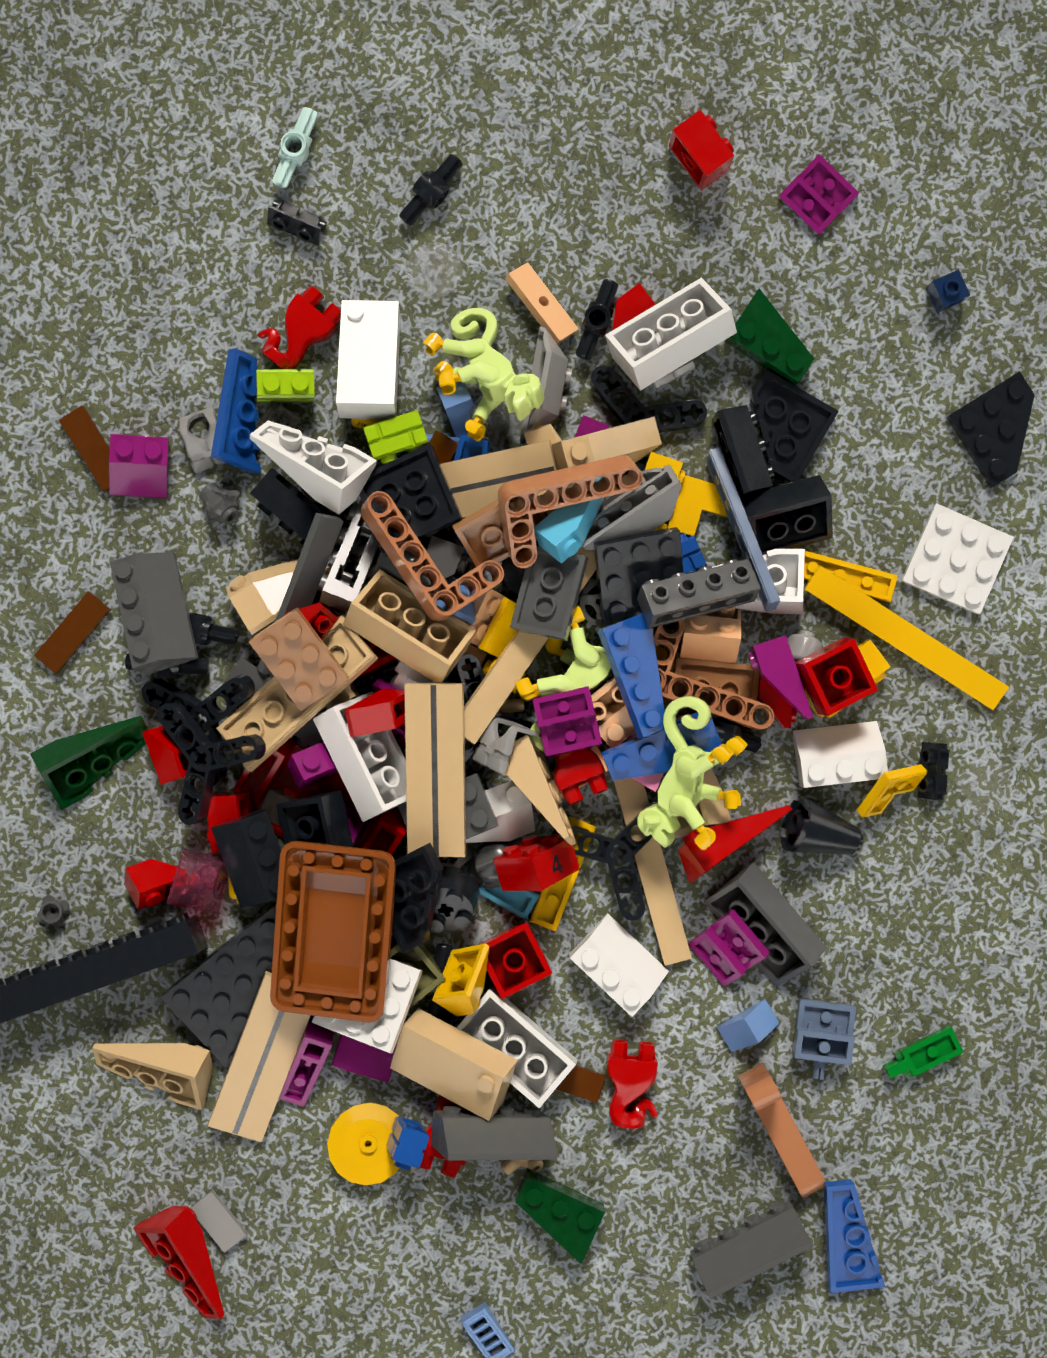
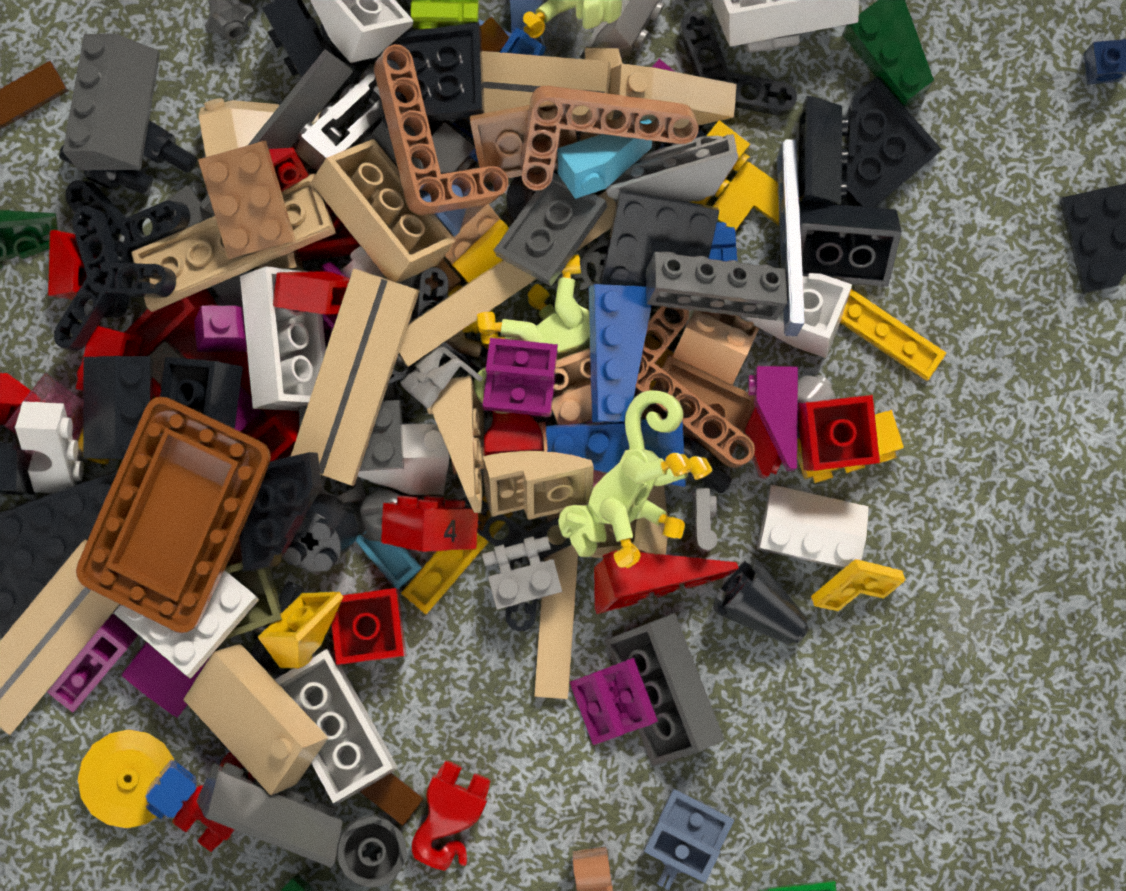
camera: 25 degrees right, 5 degrees down
tan arm [500,1160,543,1175] -> none
white slope [569,913,669,1017] -> none
medium blue slope [717,998,779,1052] -> none
yellow tile [804,565,1009,710] -> none
white plate [901,503,1014,615] -> none
black hinge [918,742,950,800] -> none
none -> white arch [15,401,84,493]
none -> dark grey brick [336,815,407,887]
none -> light grey plate [482,536,562,610]
none -> tan slope [483,451,594,520]
none -> light grey plate [693,488,718,552]

